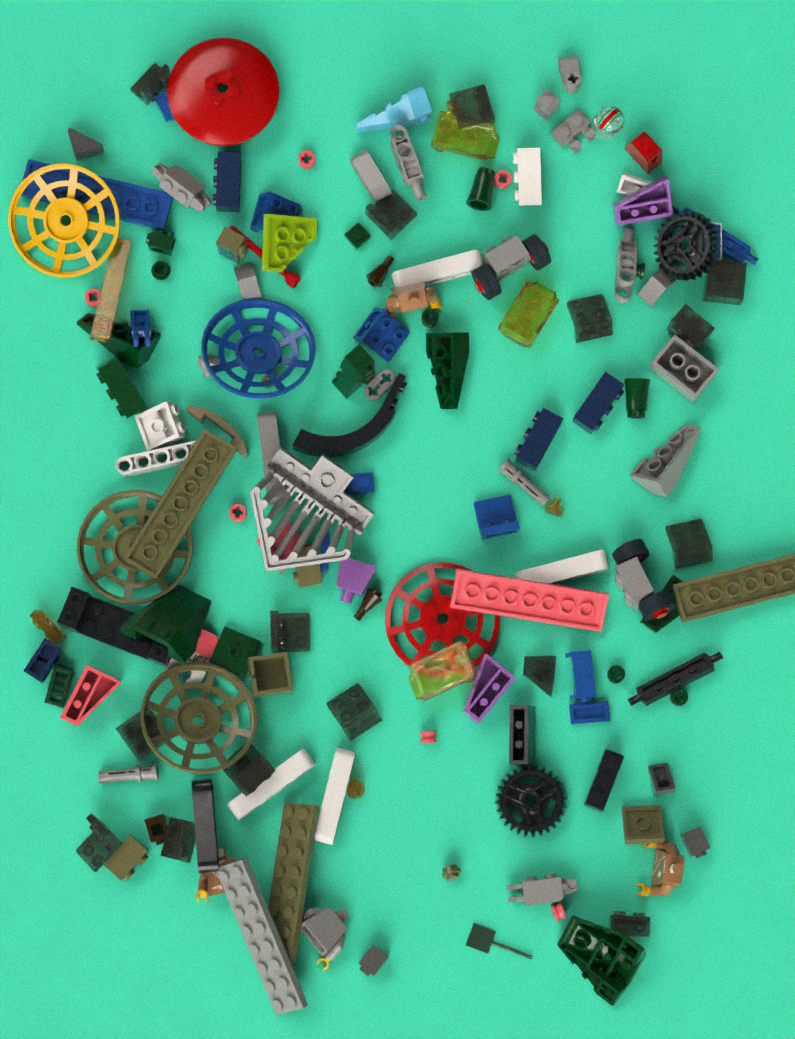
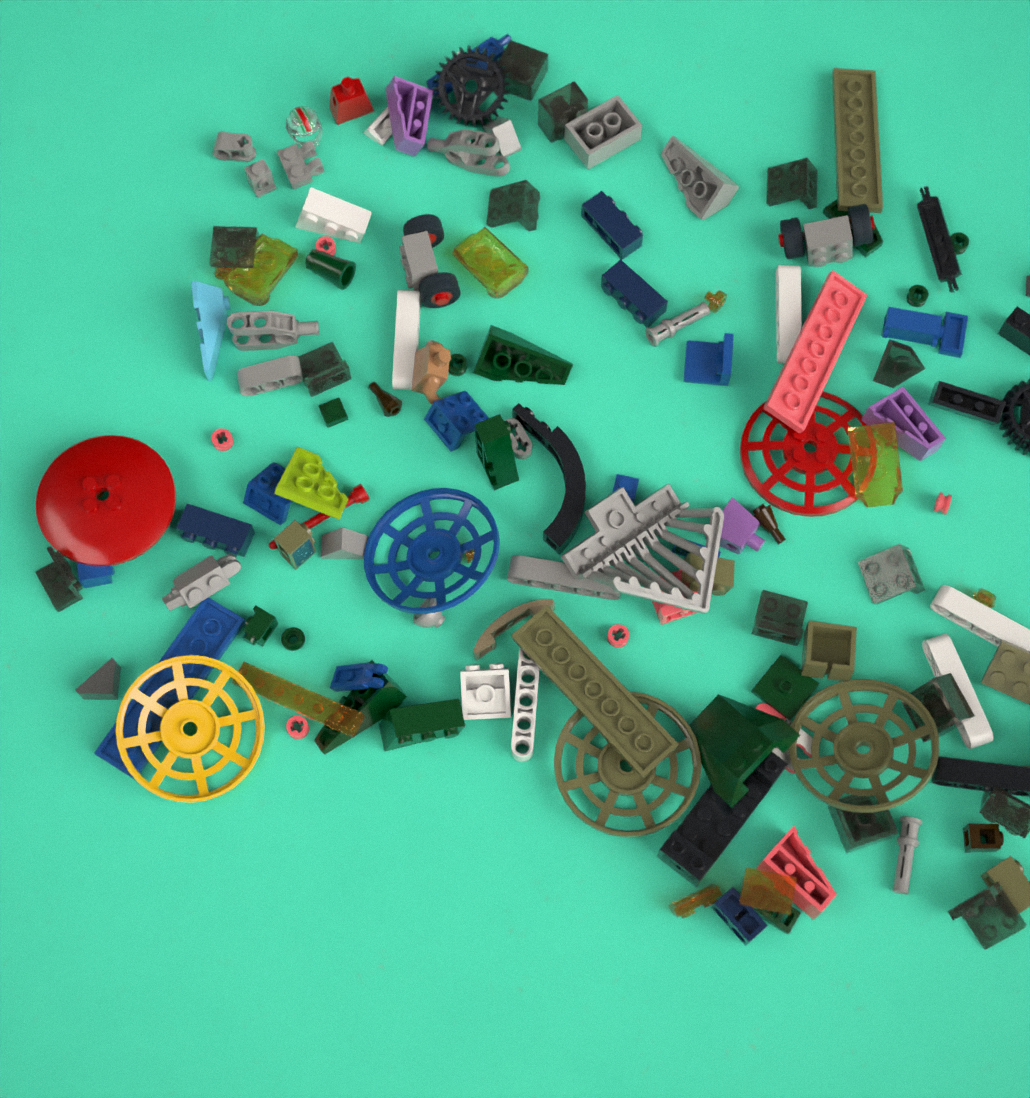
camera: 70 degrees left, 10 degrees down
dark green plant [624,378,651,419] -> none
none -> clear orange plate [739,867,797,915]

